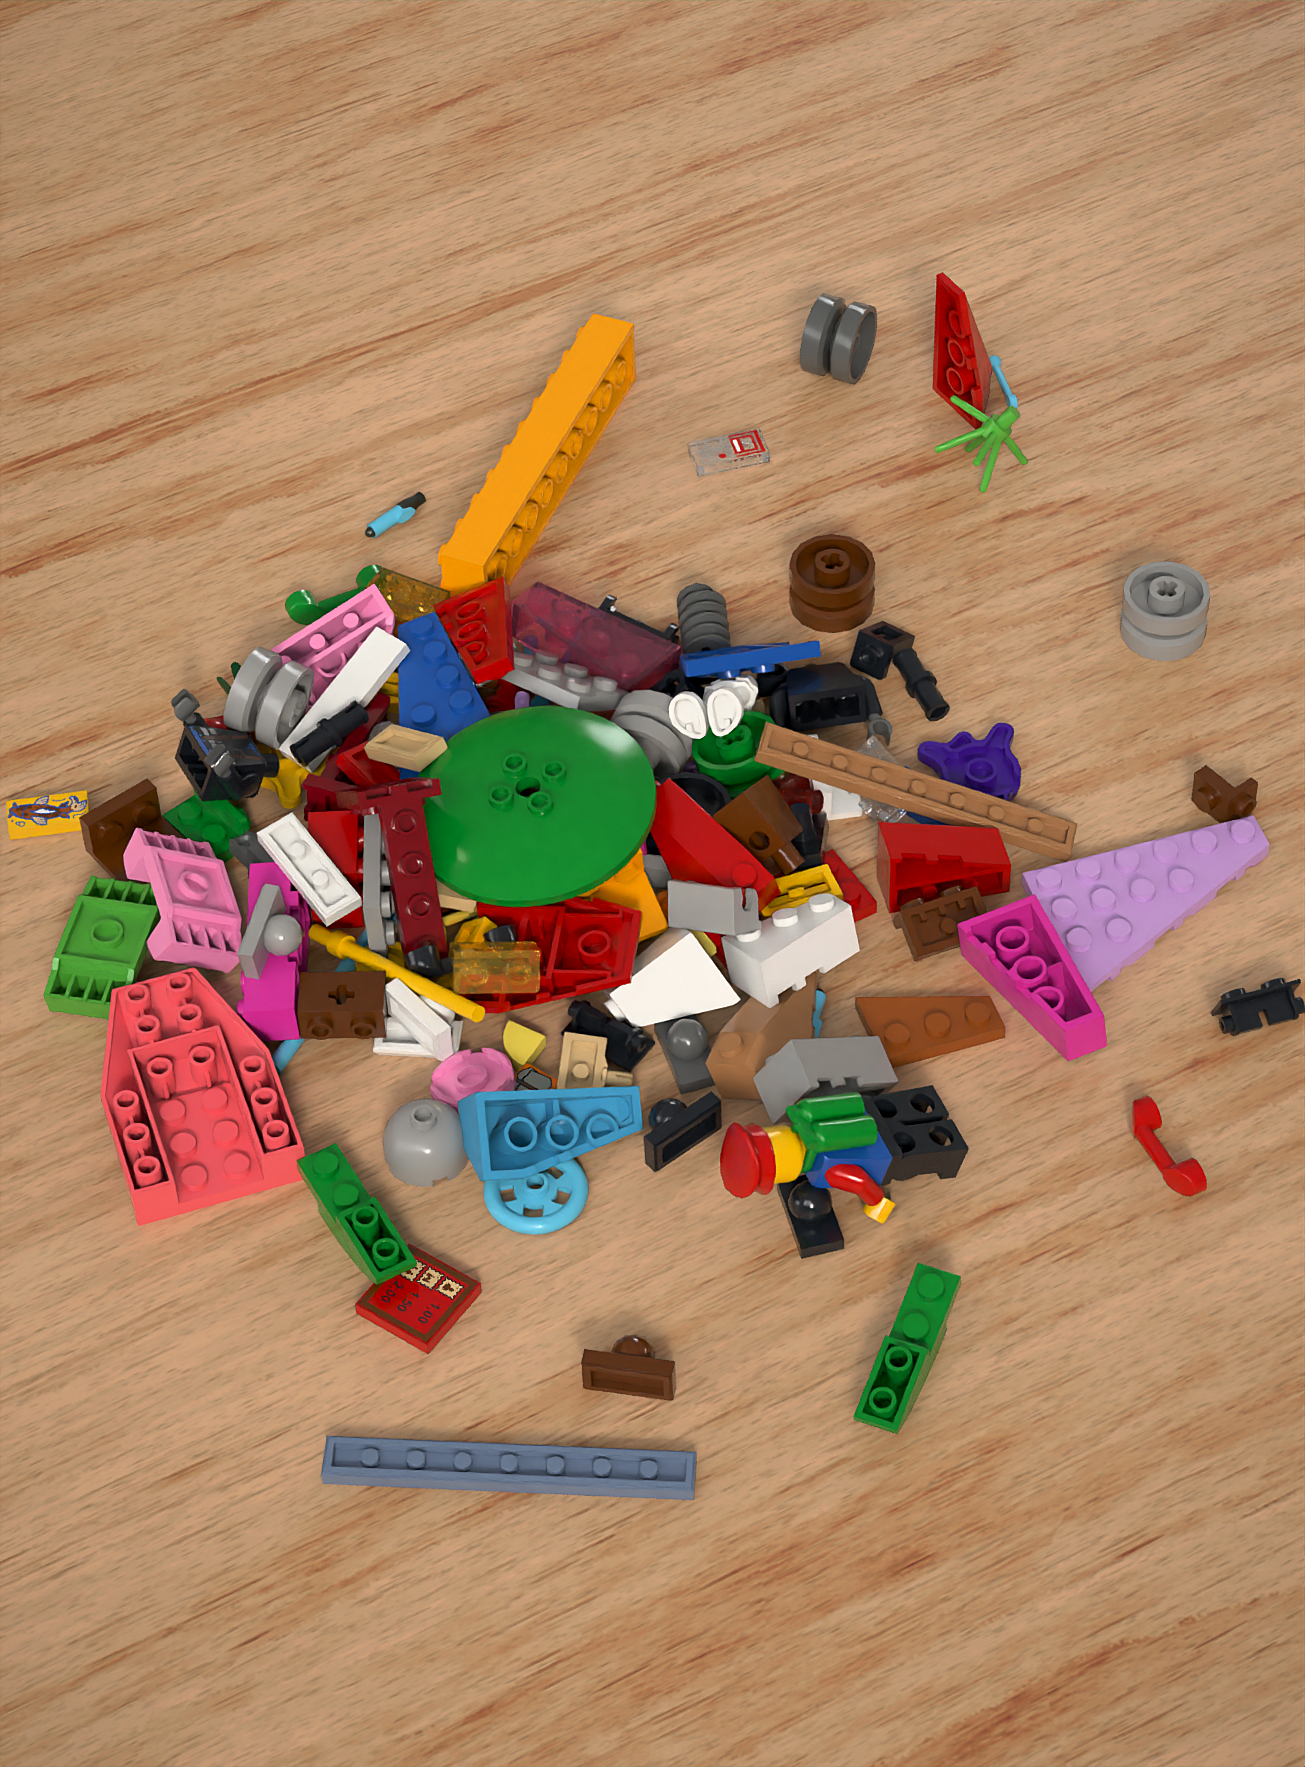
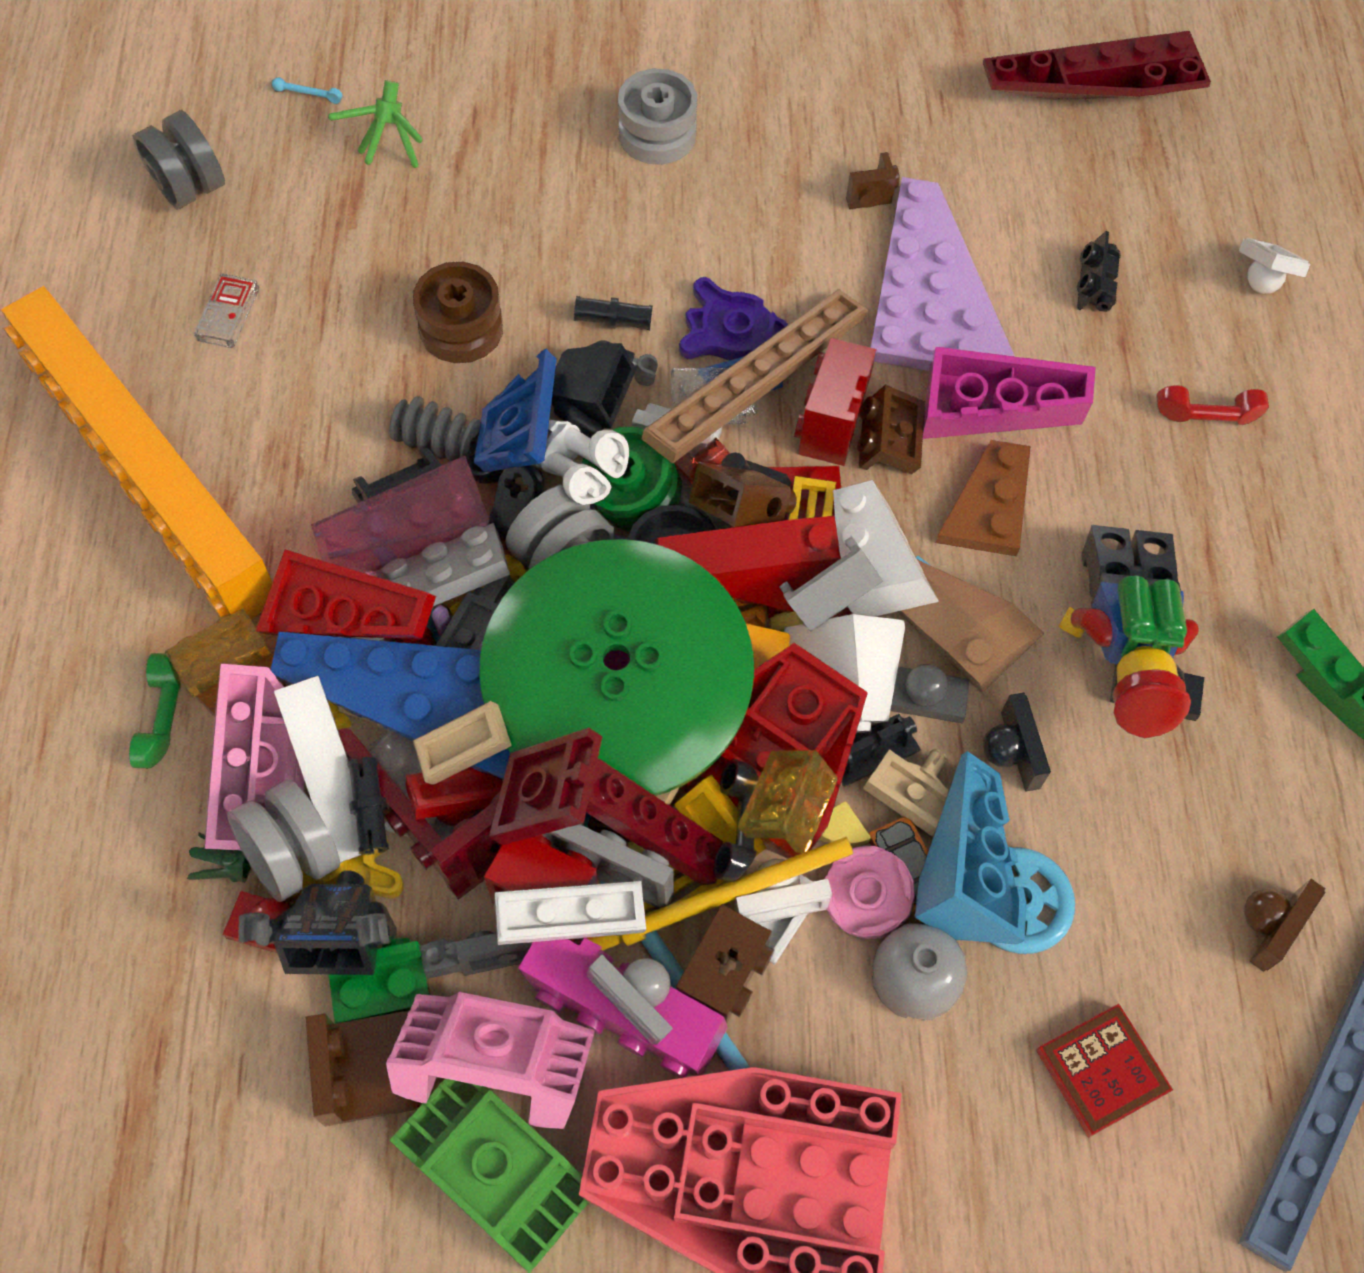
camera: 65 degrees left, 15 degrees up
tile [6,790,90,840] -> none
green slope [297,1143,417,1285] -> none
medium azure piece [365,492,426,538] -> none
light grey wedge [753,1035,899,1125] -> none
black bracket [850,621,915,680] -> none
red wedge [932,272,992,430] -> none

